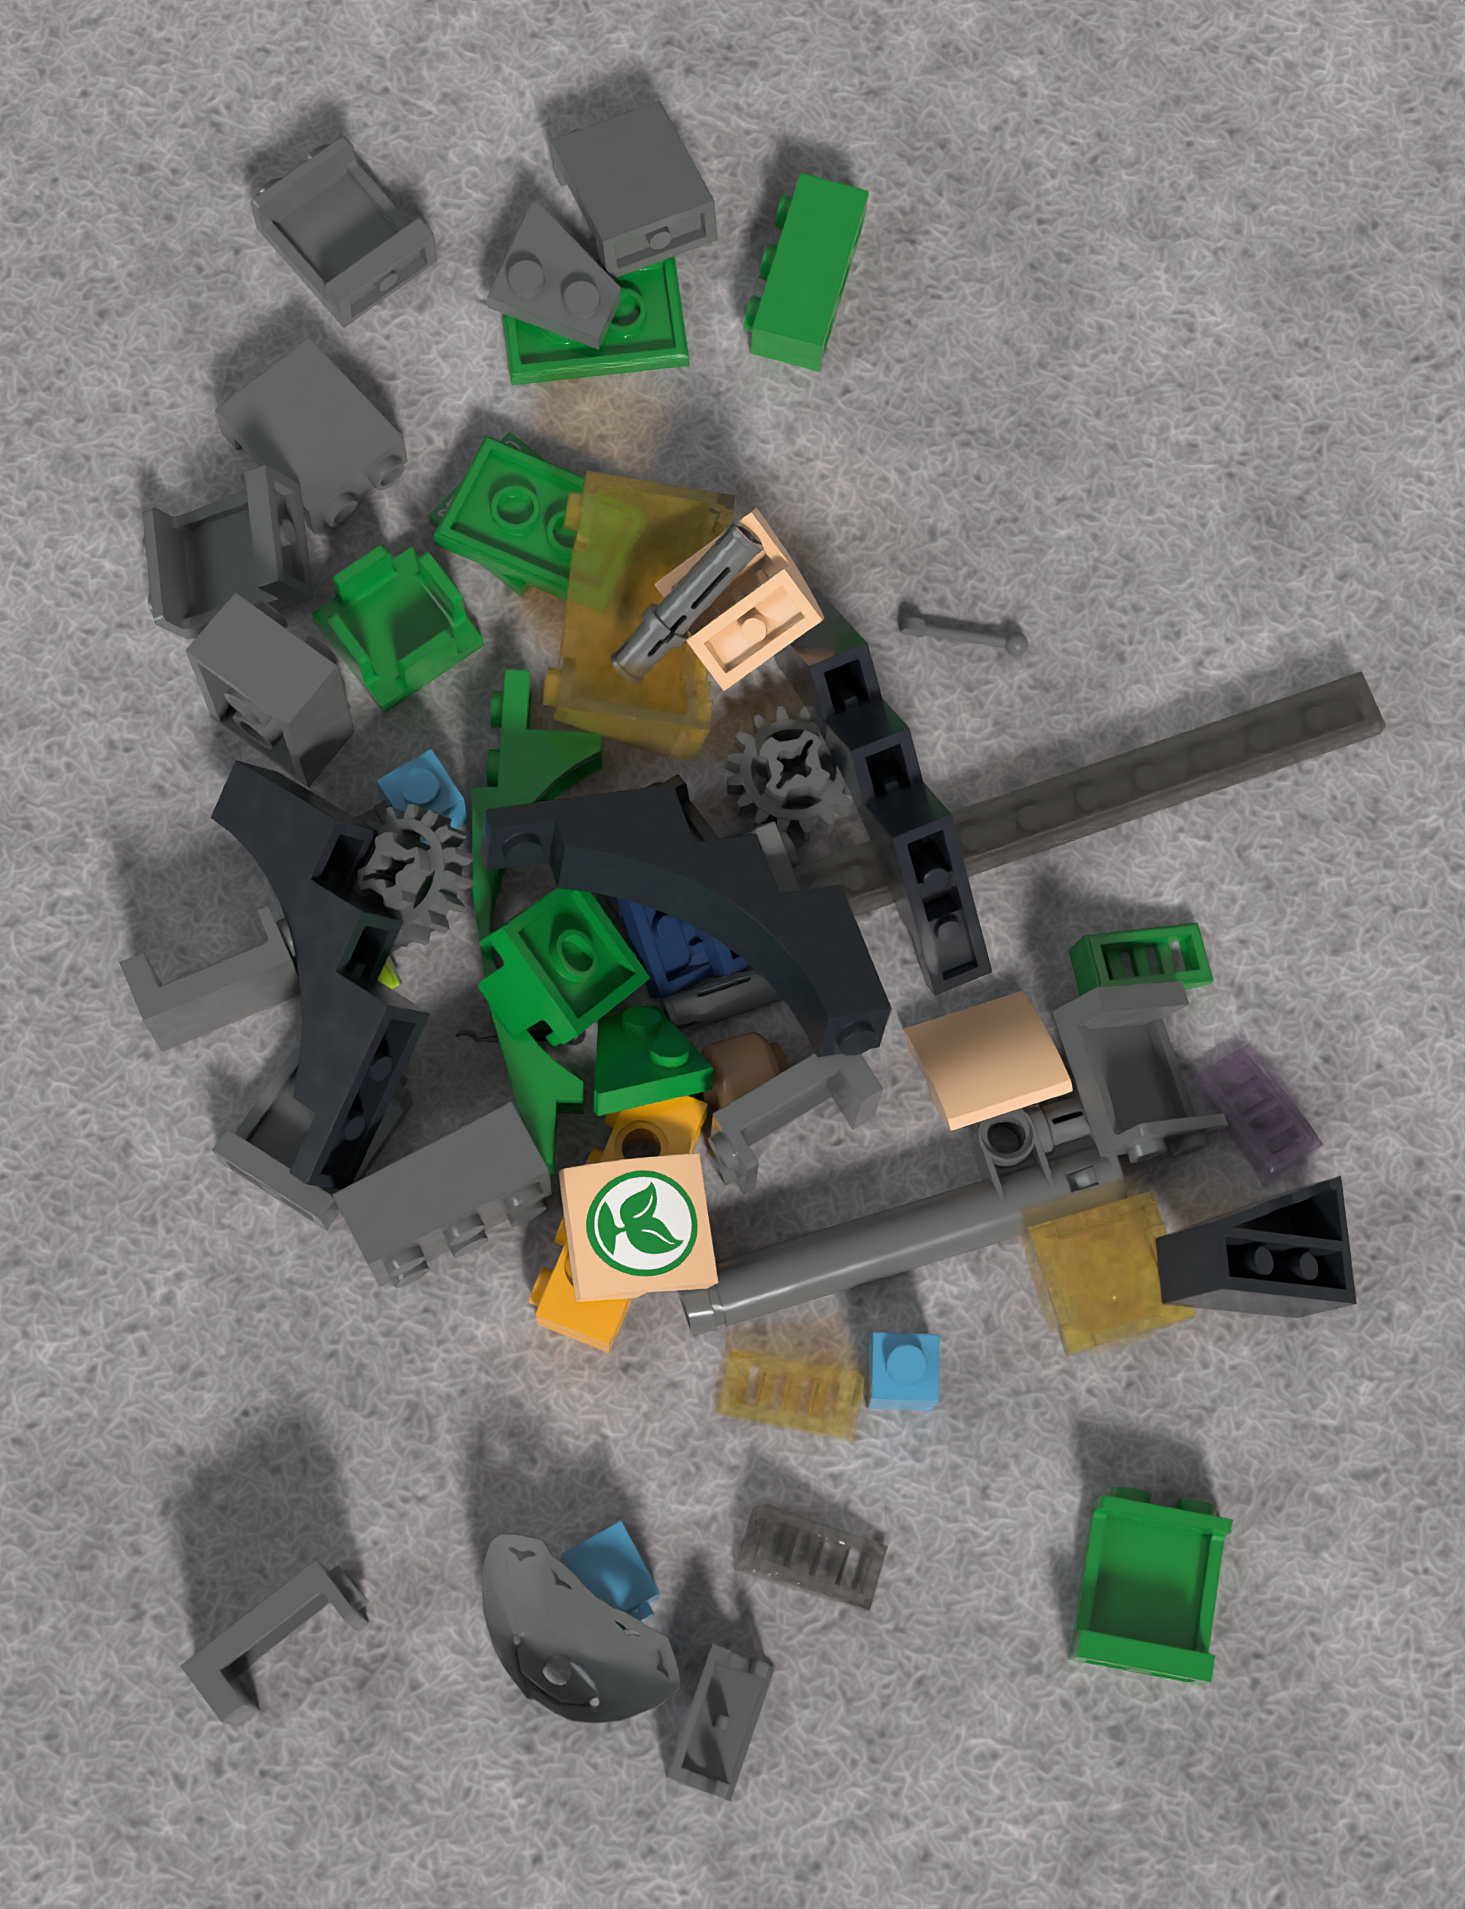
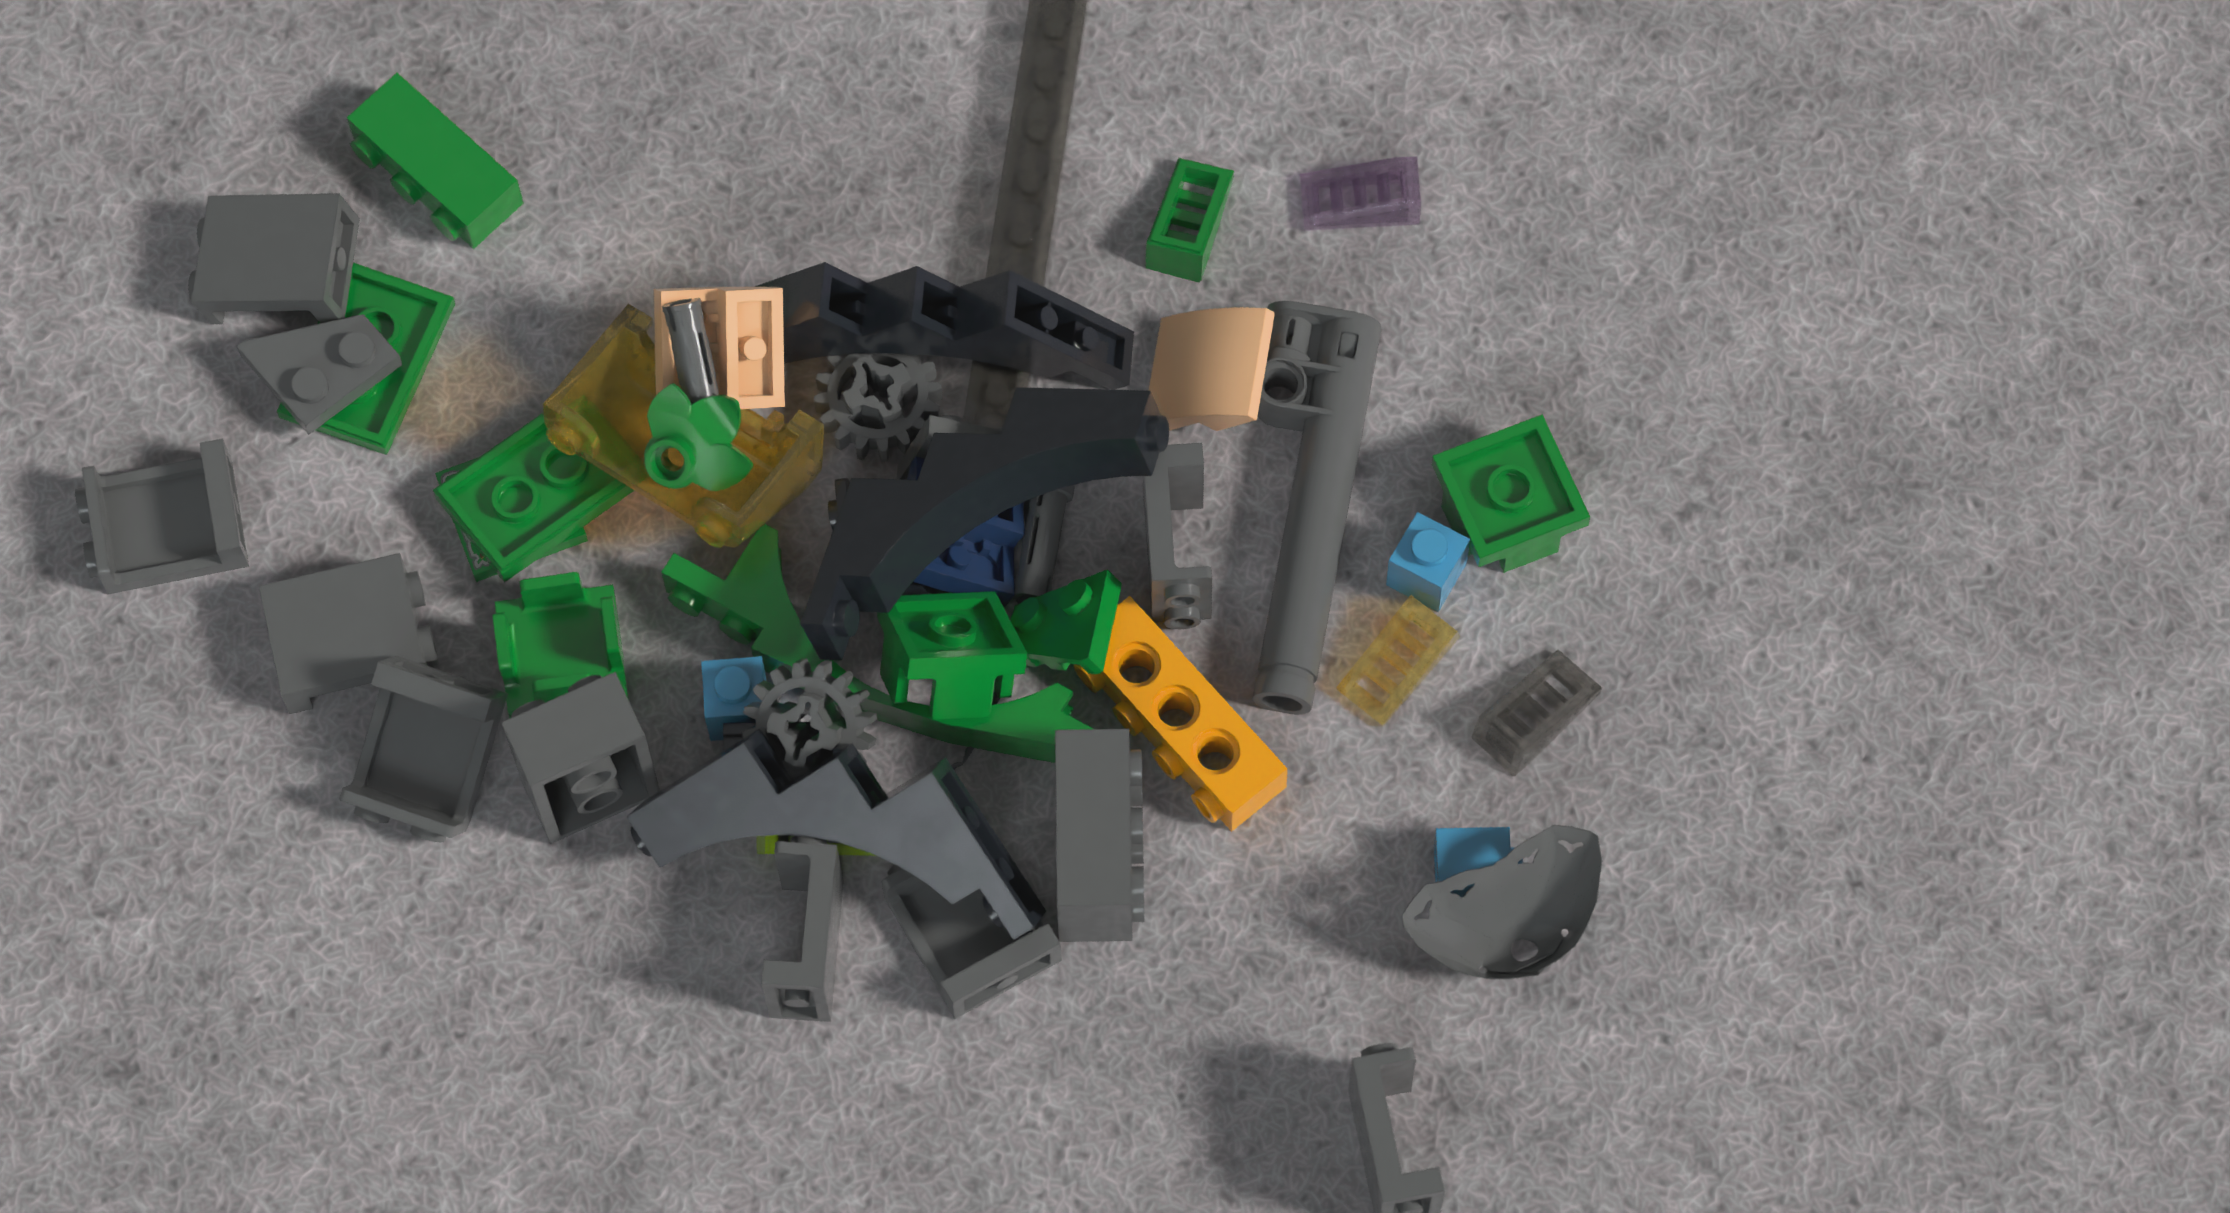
camera: 55 degrees left, 5 degrees down
slope [559,1153,718,1302] -> none
dark grey hinge [666,1643,774,1801] -> none
medium nougat head [694,1032,789,1113] -> none
dark grey hinge [901,617,1028,656] -> none
clear yellow panel [1025,1191,1195,1358] -> none
dark grey panel [1052,981,1228,1163] -> none
green panel [1069,1487,1233,1685] -> none
black wedge [1155,1176,1357,1318] -> none
none -> green plate [644,383,753,491]
none -> green panel [1432,414,1590,573]

